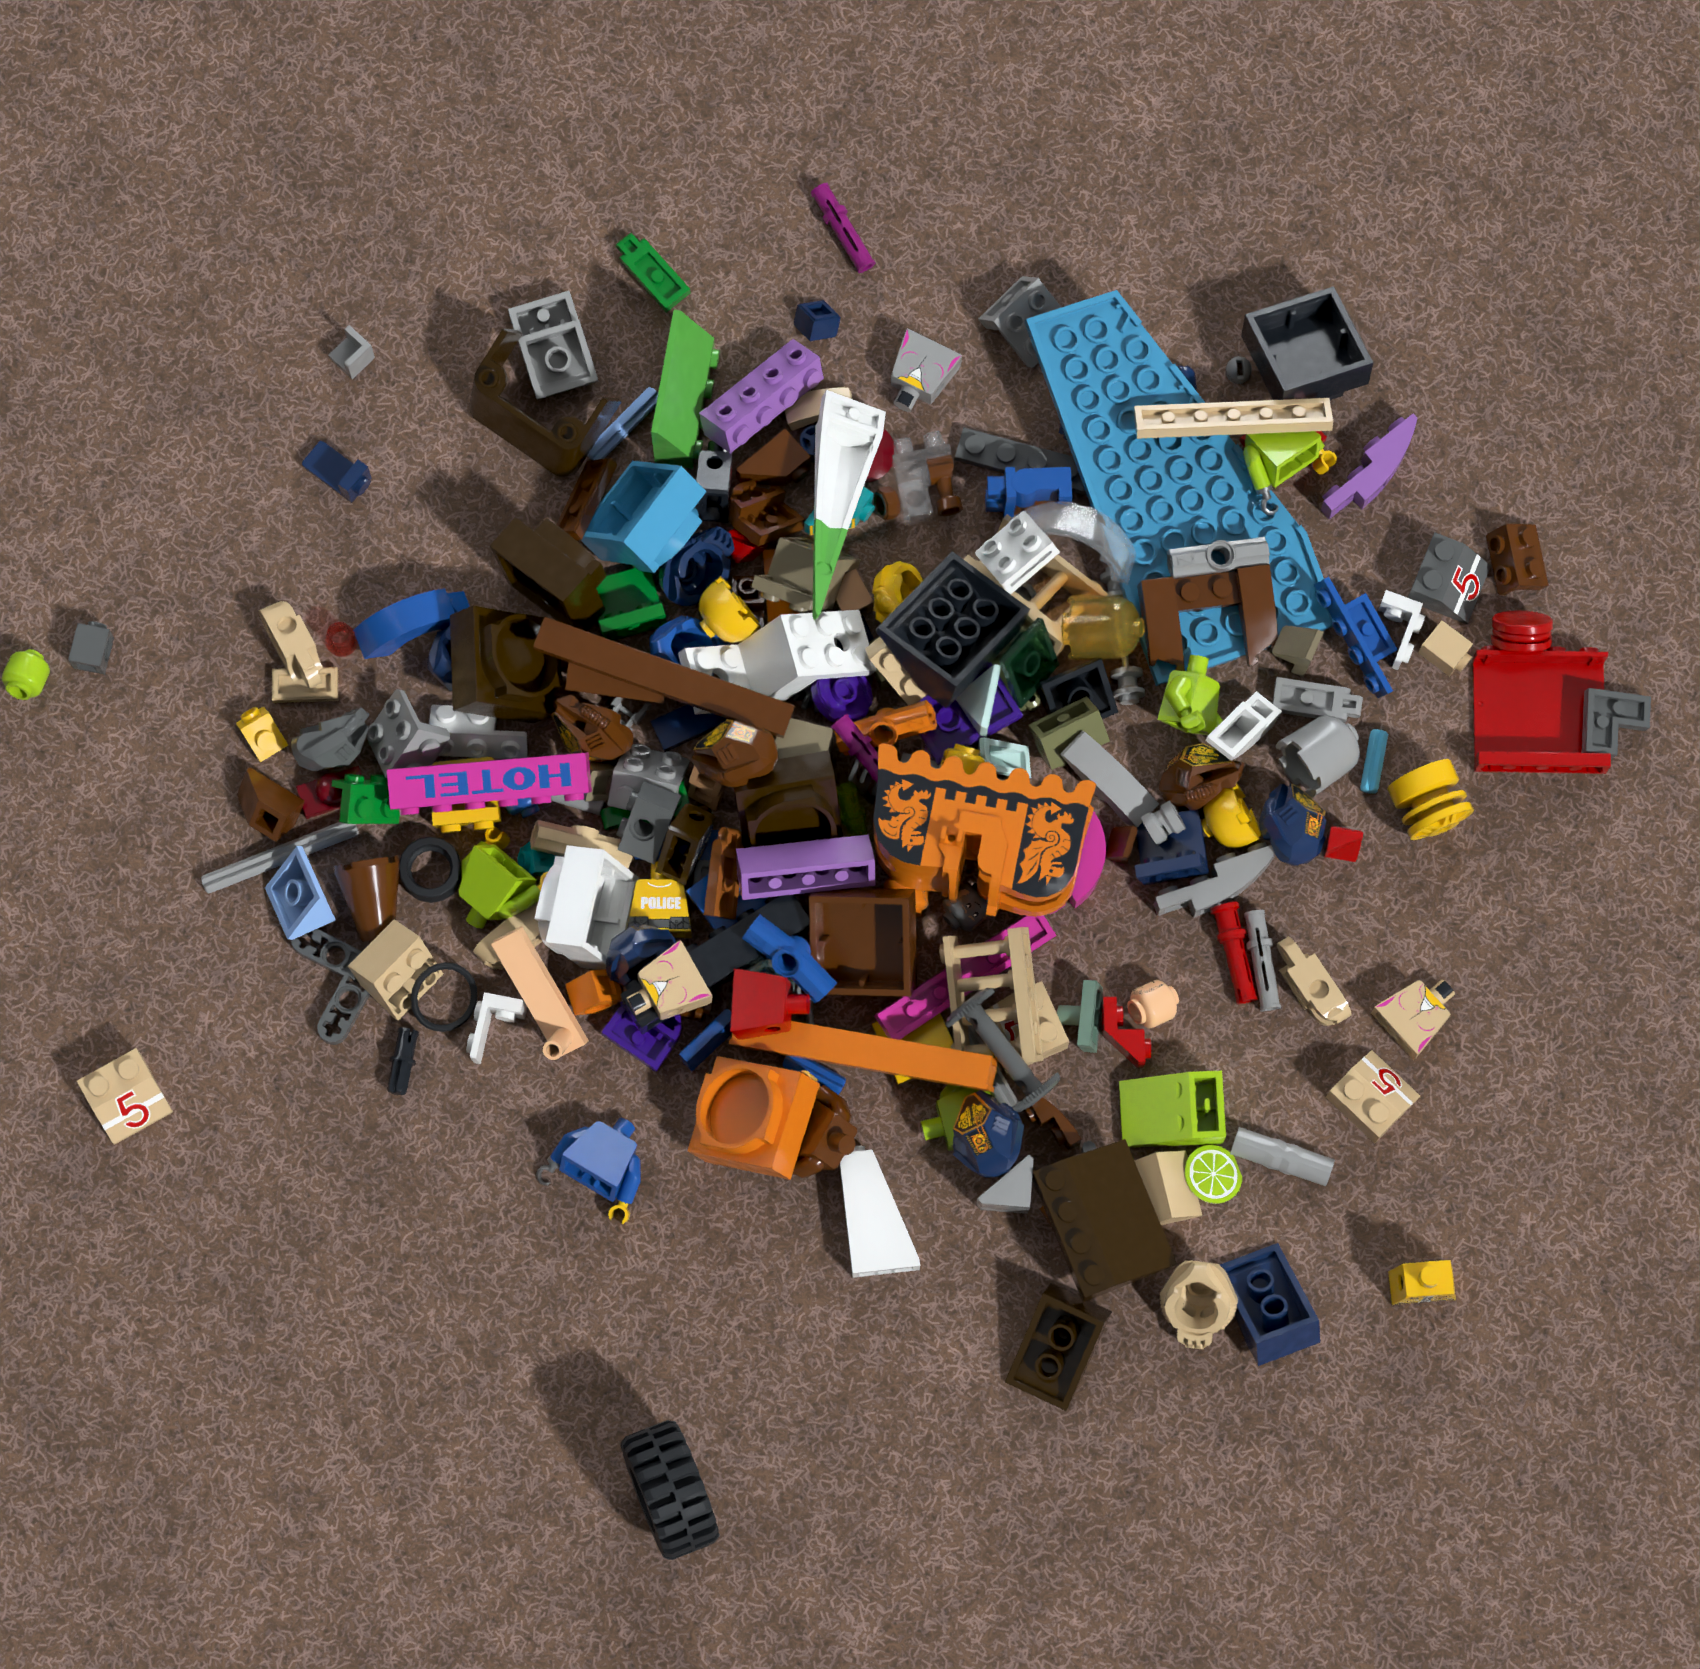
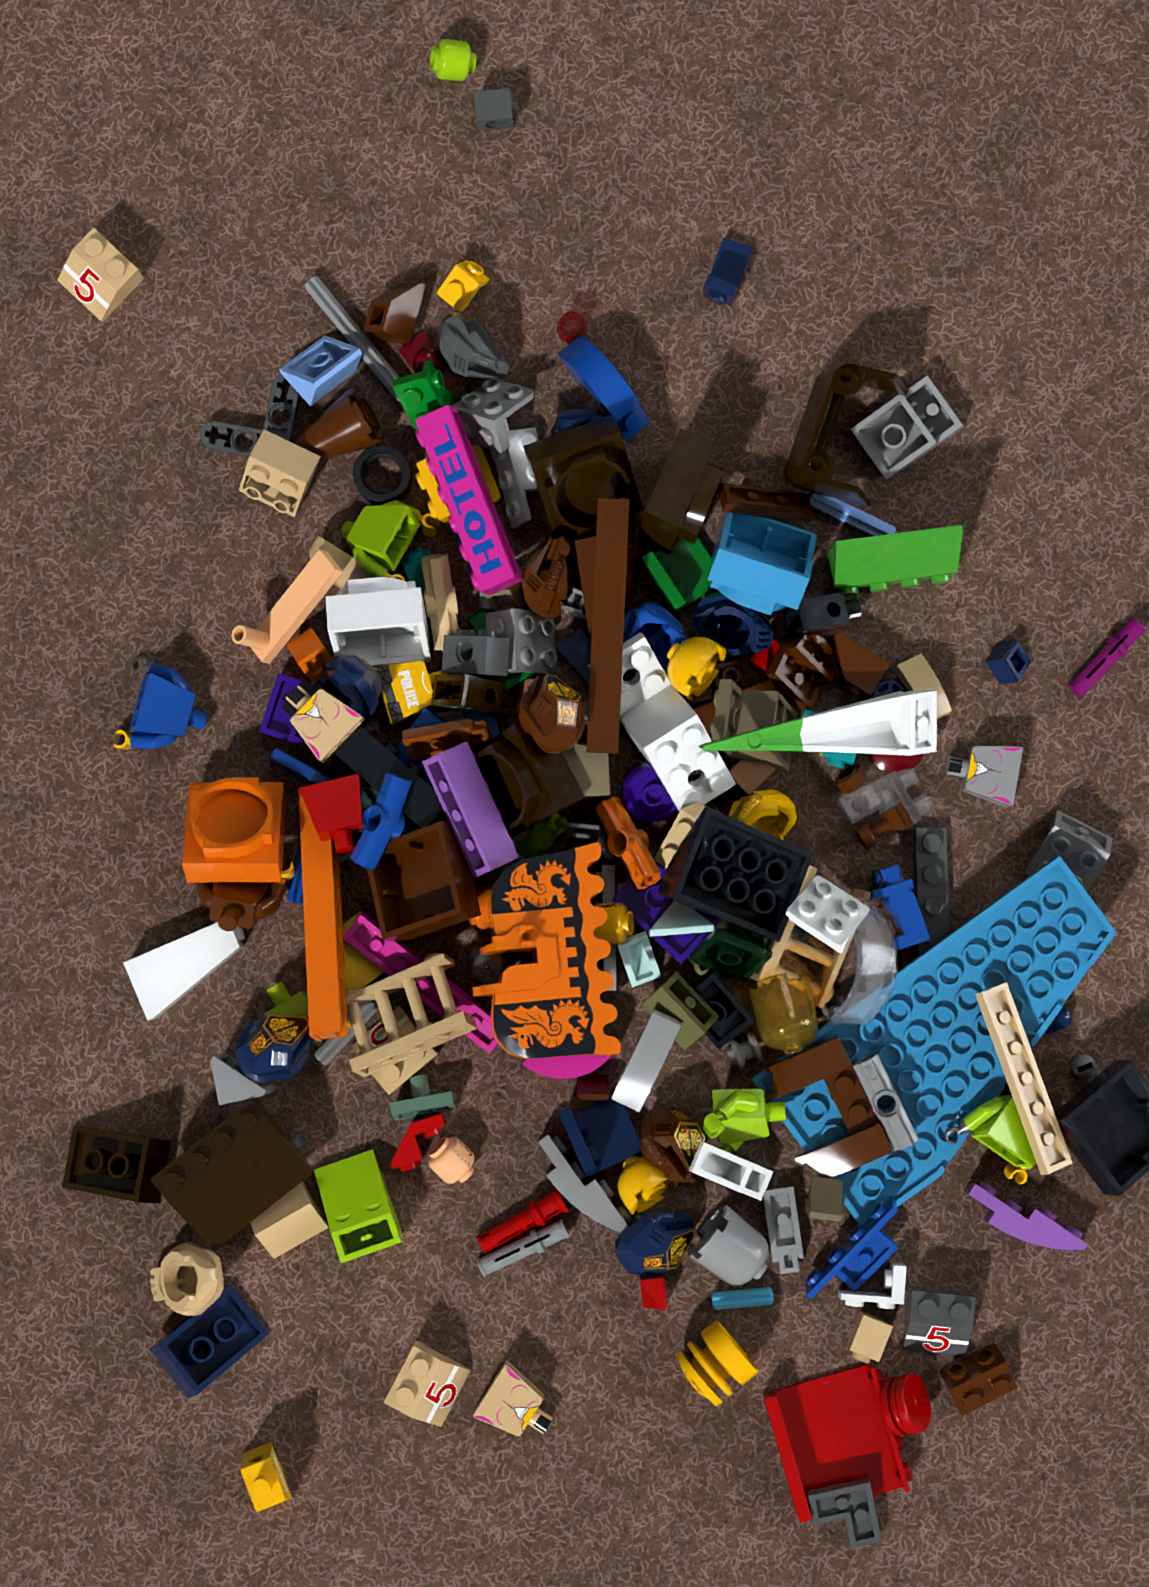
camera: 75 degrees right, 10 degrees up
tan piece [259,601,323,689] -> none
tan tile [272,667,338,703] -> none
light grey panel [329,325,375,379] -> none
black axle [387,1027,419,1095] -> none
black tyre [411,962,478,1032] -> none
white bracket [466,992,527,1064] -> none
green hinge [615,233,691,313] -> none
medium lavender brick [699,339,824,453] -> none
magenta pin [831,714,878,783] -> none
dark grey hose [946,988,1060,1112] -> none
reddish brown slope [1023,1097,1082,1151] -> none
light grey wheel [1141,800,1186,845] -> none
lime sticker [1185,1145,1242,1204] -> none
light grey axle [1230,1127,1335,1186] -> none
tan piece [1277,936,1352,1026] -> none

